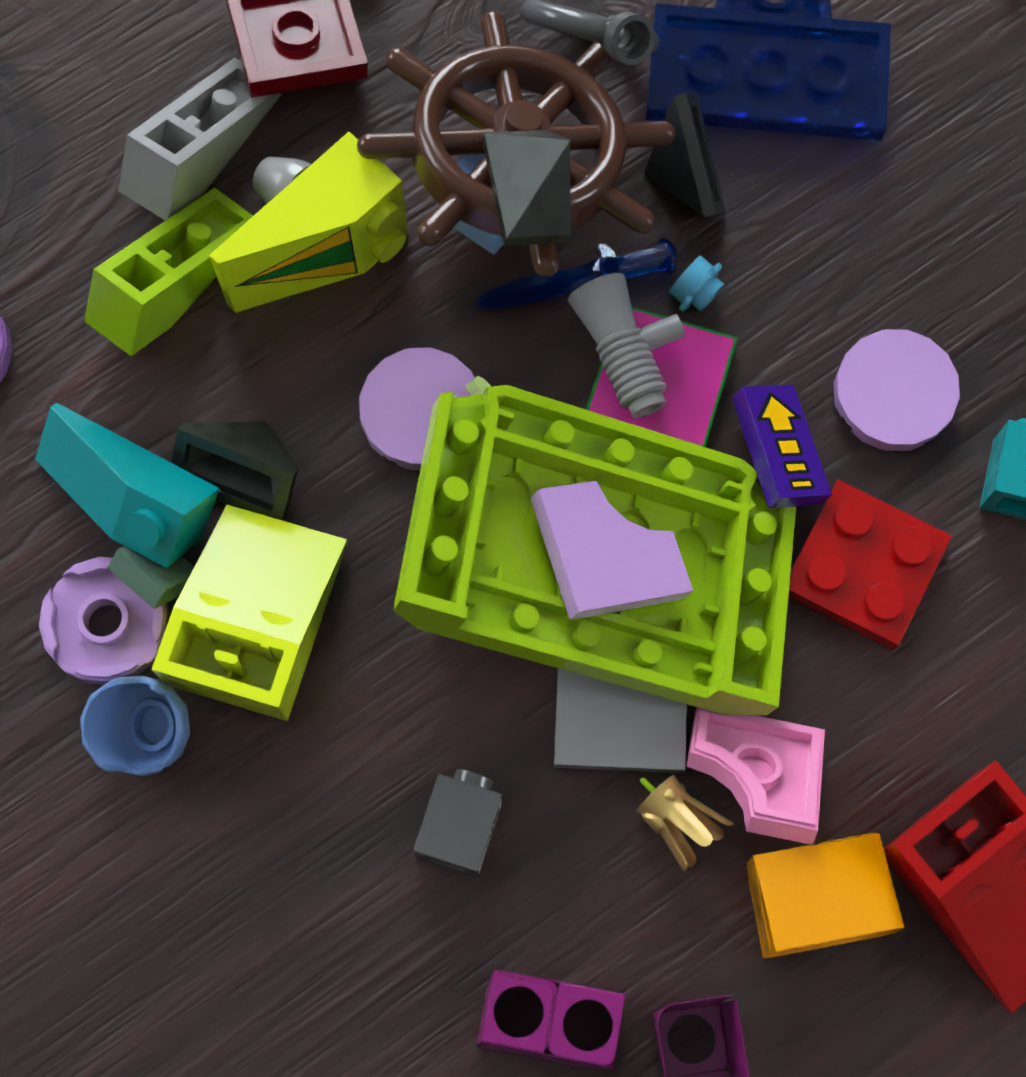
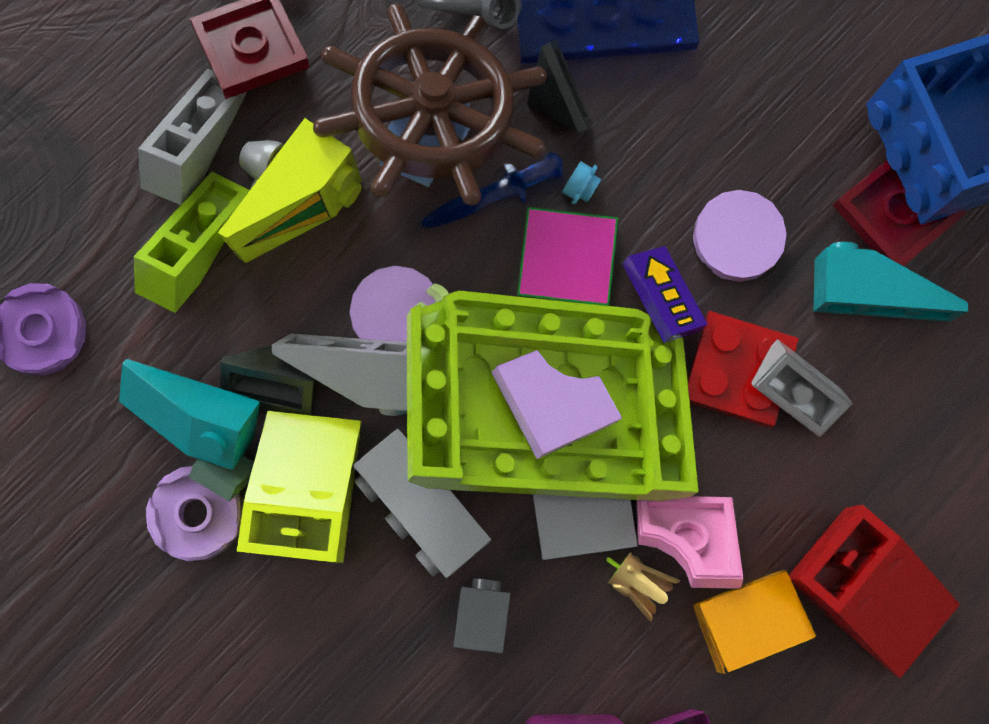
camera: 10 degrees left, 5 degrees up
medium blue hair [80,676,190,776] -> none
pearl dark grey slope [482,130,571,246] -> none
light grey piece [568,273,685,419] -> none
none -> light grey slope [272,333,407,416]
none -> light grey brick [353,428,492,578]
none -> light grey slope [751,339,853,437]

